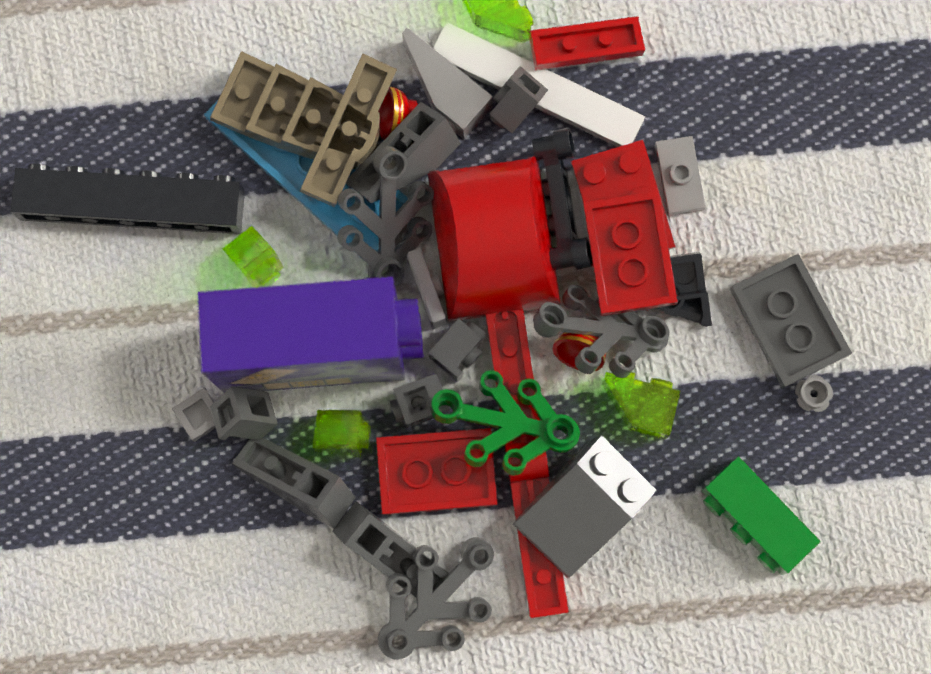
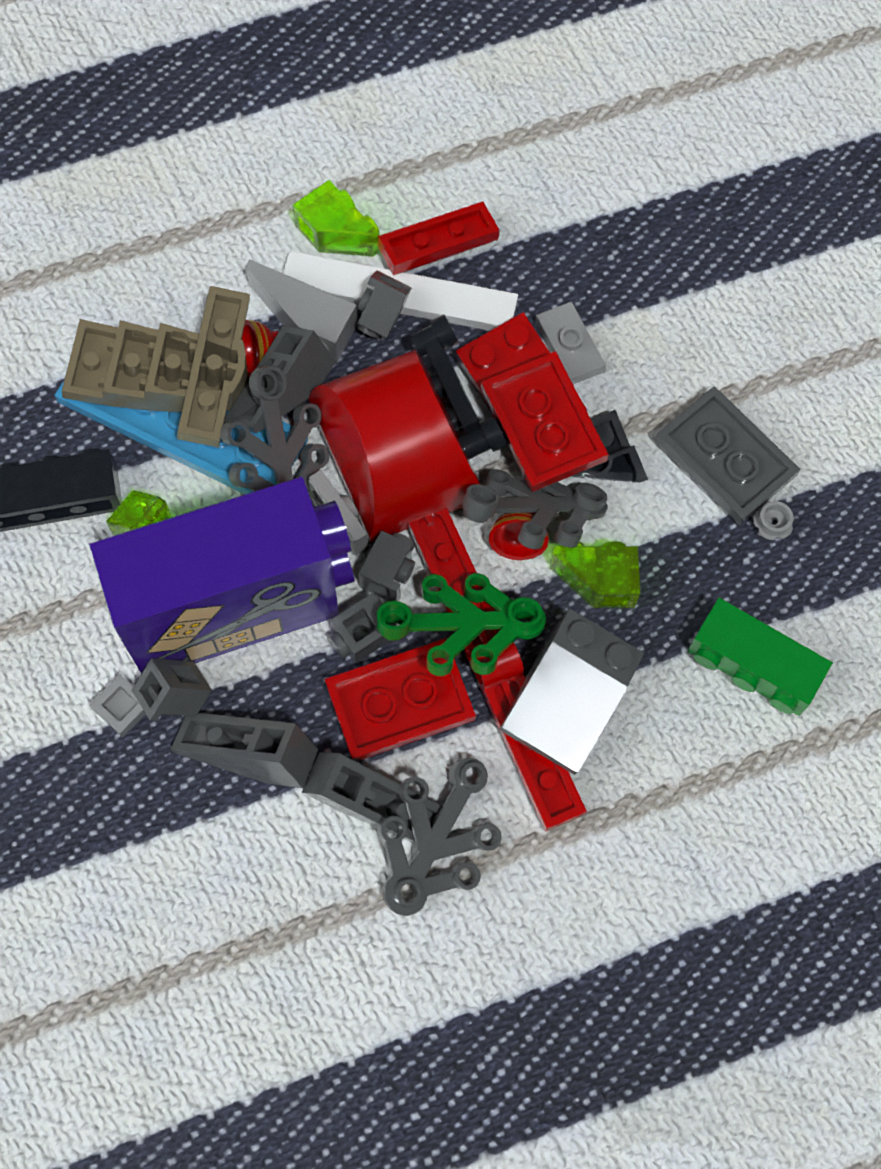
camera: 20 degrees left, 10 degrees down
clear neon green slope [312,410,371,457] -> none

